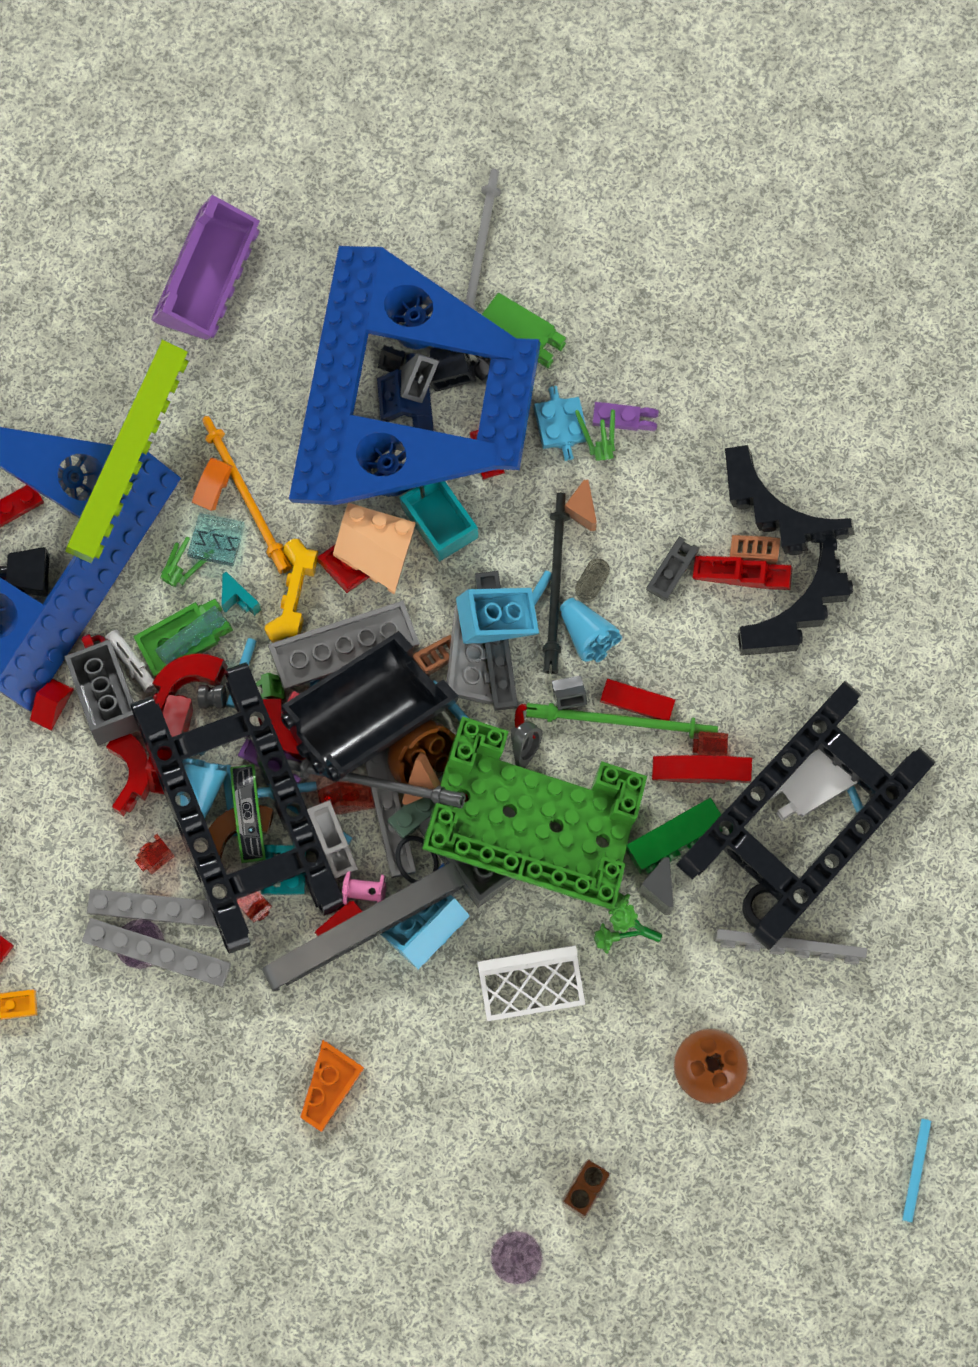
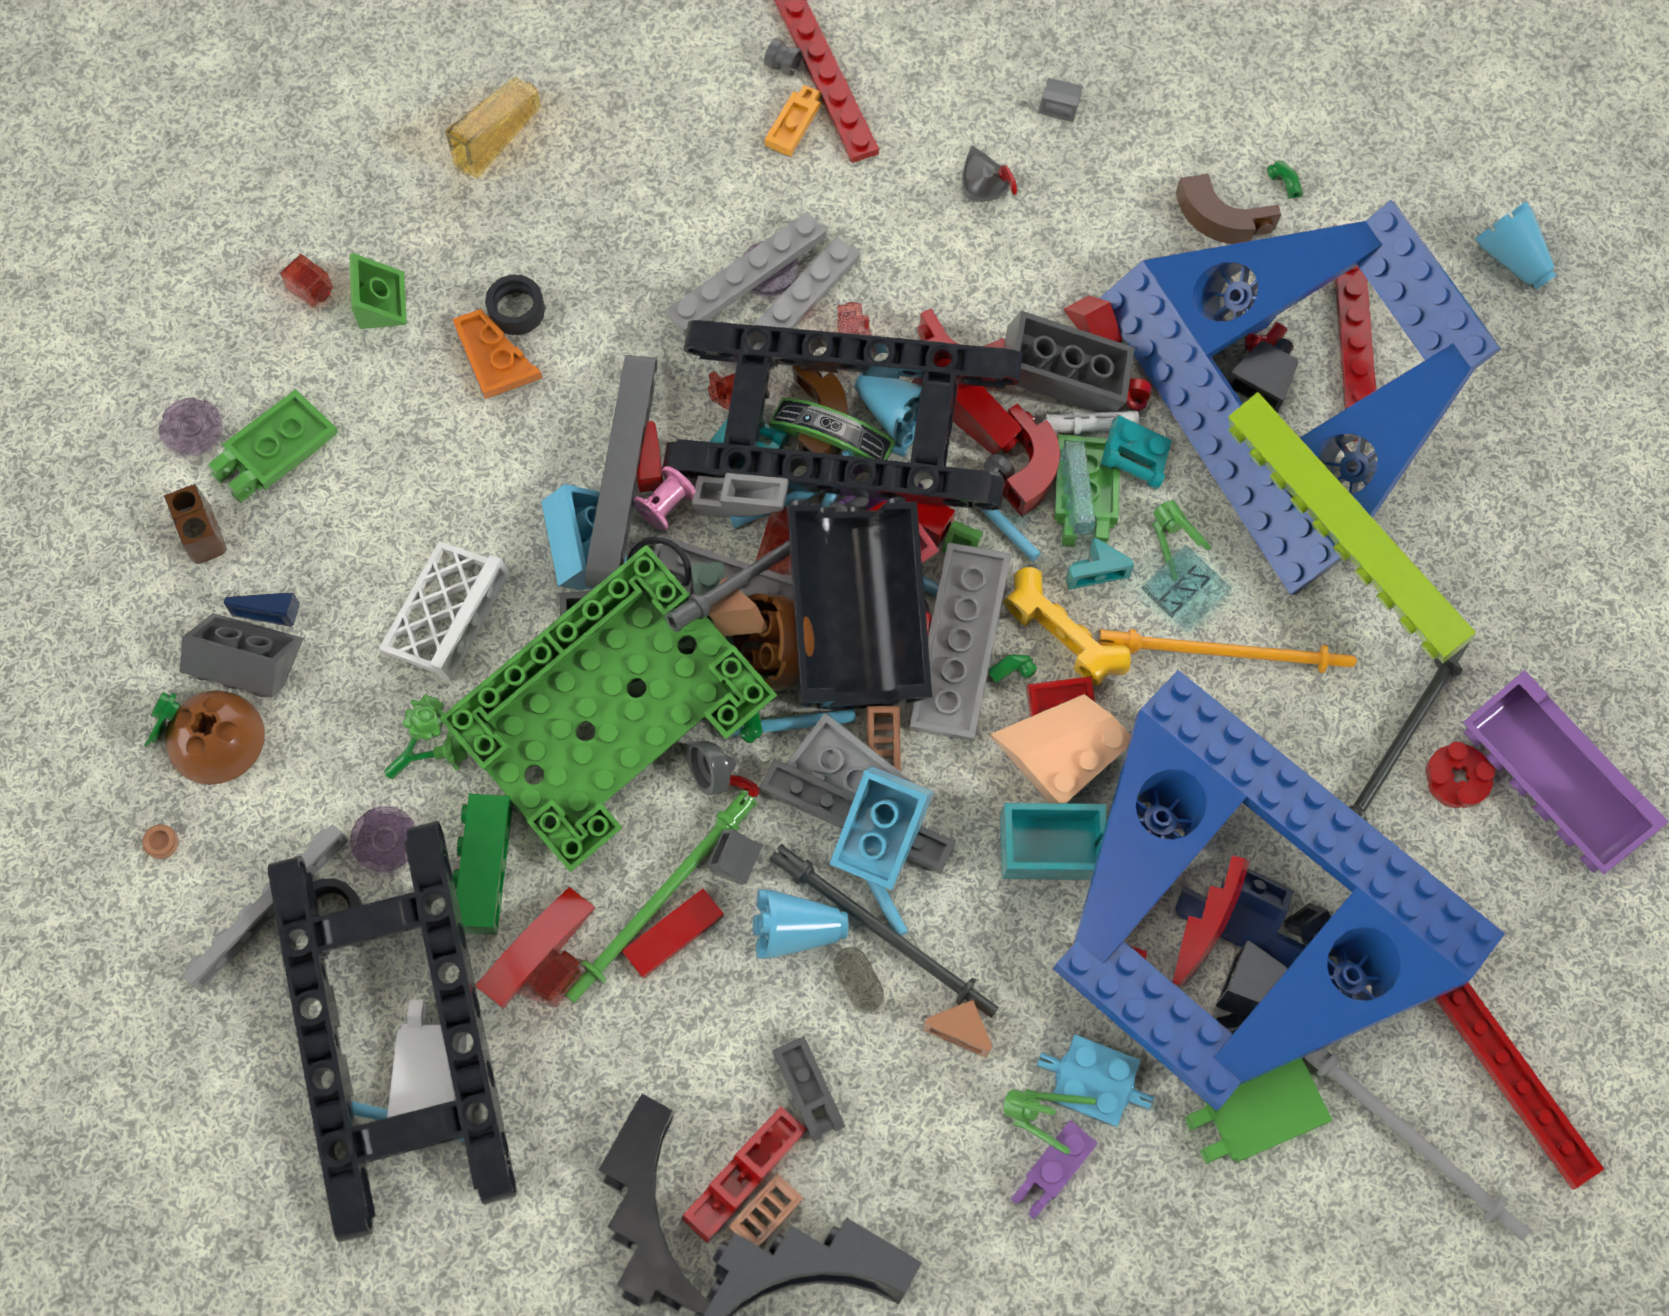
camera: 120 degrees right, 5 degrees down
orange slope [192,457,233,511] -> none
dark grey slope [400,353,439,403] -> none
dark grey slope [638,858,674,915] -> none
none -> nougat tile [142,824,179,859]
none -> green plate [143,692,180,747]
none -> dark grey slope [179,613,303,697]
none -> bright green tile [208,389,338,503]
none -> dark blue slope [223,593,300,627]
none -> clear red brick [280,253,333,308]
none -> bright green slope [349,253,407,329]
none -> clear purple tile [350,806,415,873]
none -> clear yellow slope [445,77,541,179]
none -> black tyre [485,274,545,335]
none -> green arm [988,654,1037,683]
none -> teal plate [1101,415,1172,490]
none -> red slope [1172,855,1250,986]
none -> pearl dark grey bar [1349,642,1470,821]
none -> red plate [1425,741,1495,809]
none -> red plate [1435,982,1605,1190]

